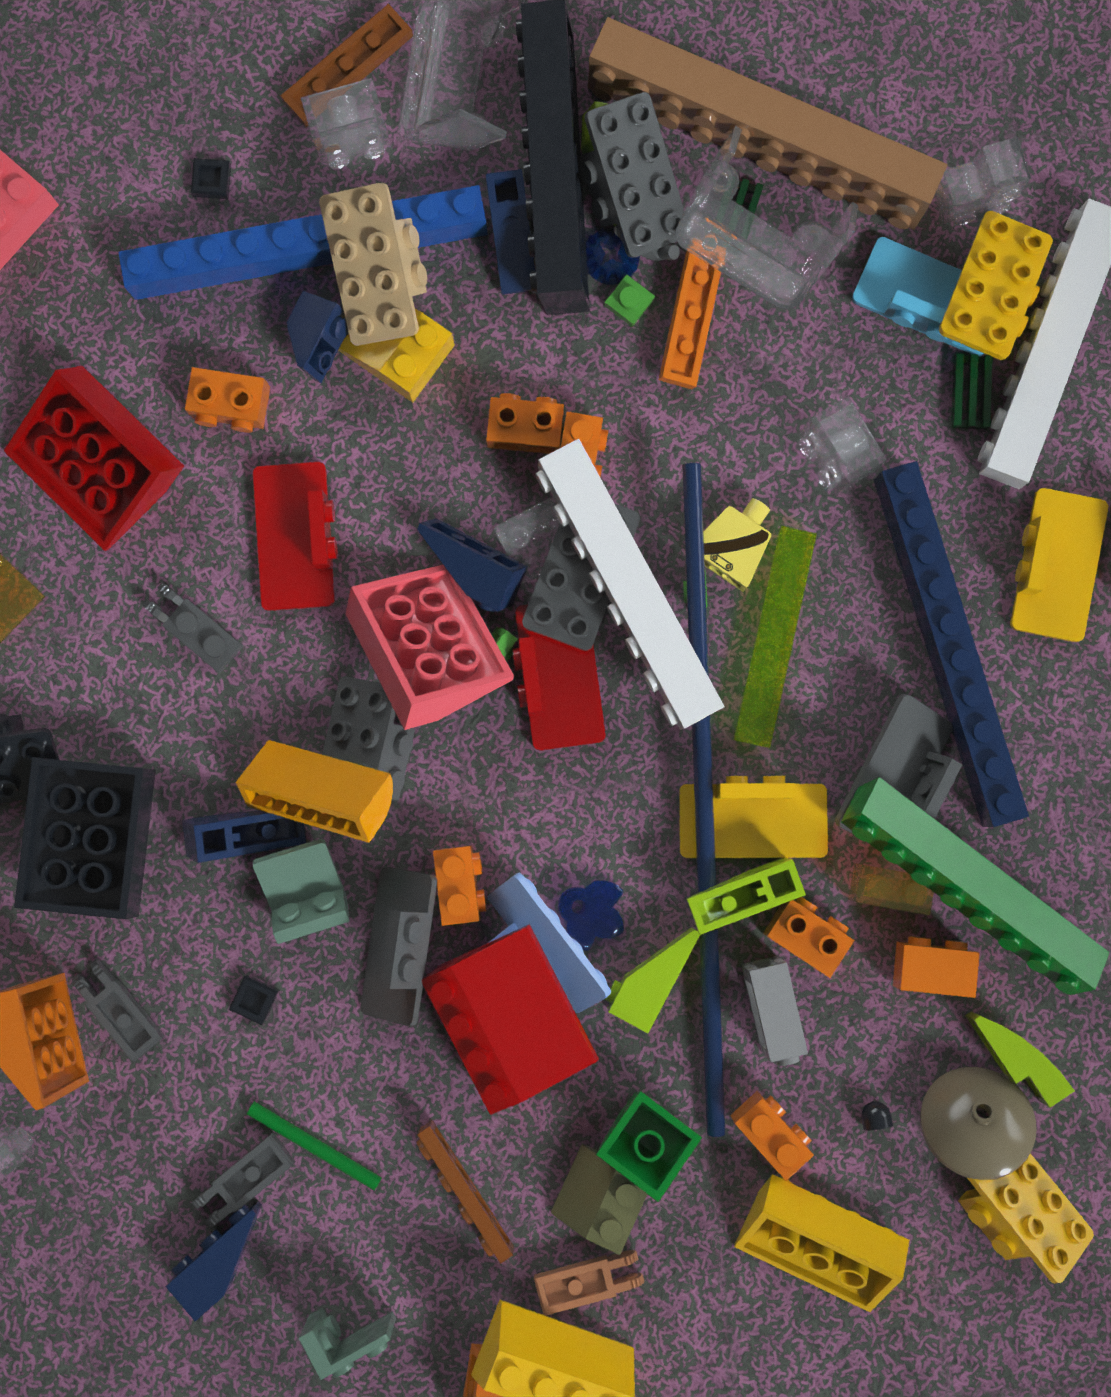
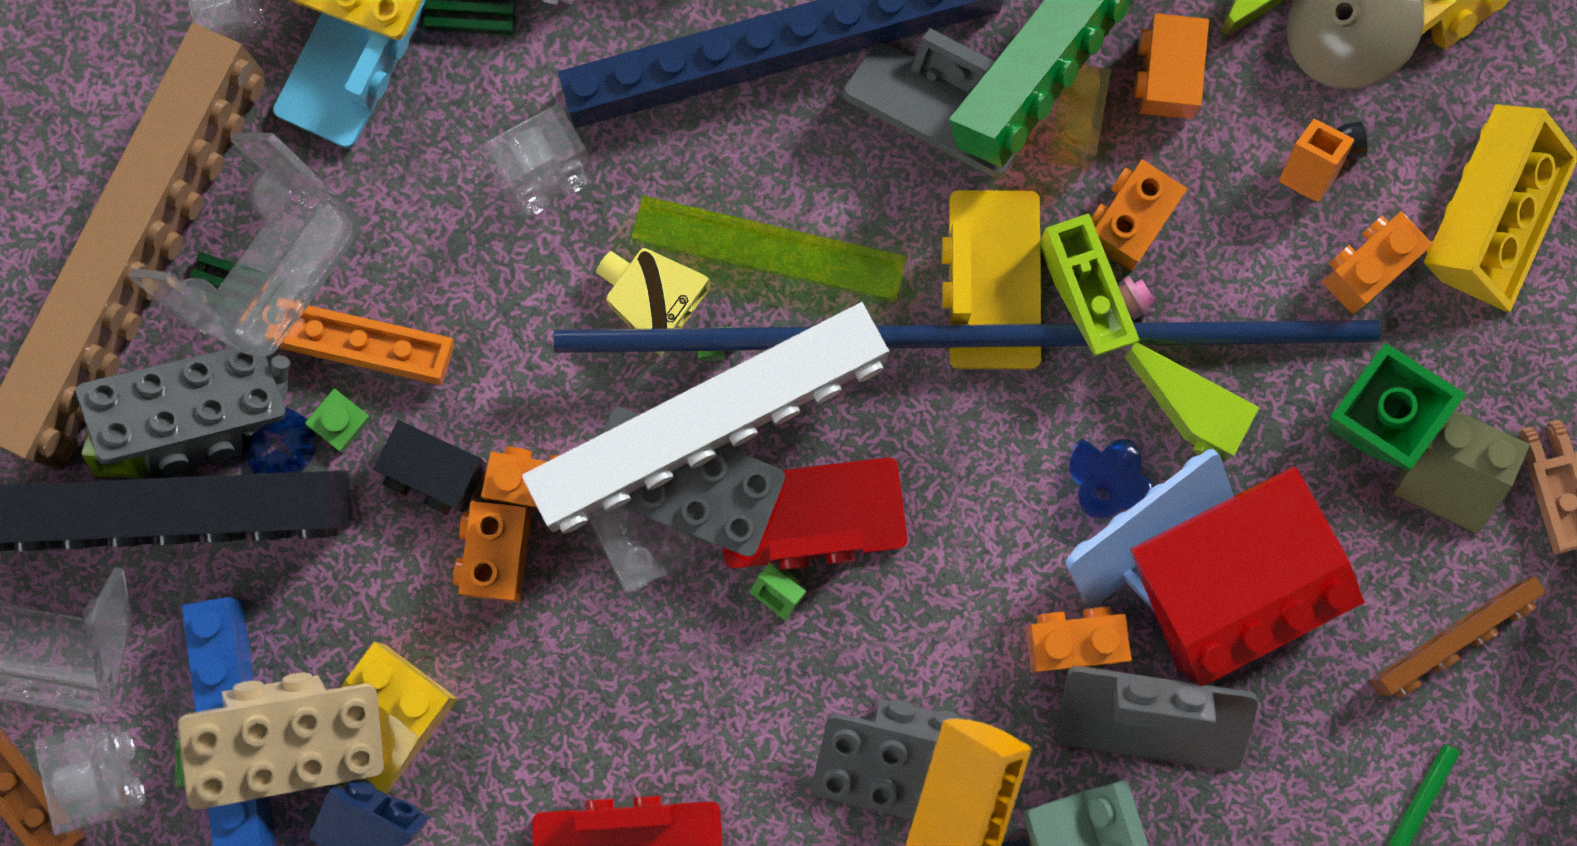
camera: 85 degrees left, 5 degrees down
coral slope [345,565,514,730] -> none
dark blue slope [417,518,528,612] -> none
dark blue slope [486,169,535,295] -> none
light grey window [741,956,808,1066] -> none
none -> black brick [373,420,487,516]
none -> bright pink plate [1119,276,1155,320]
none -> orange brick [1278,119,1355,203]

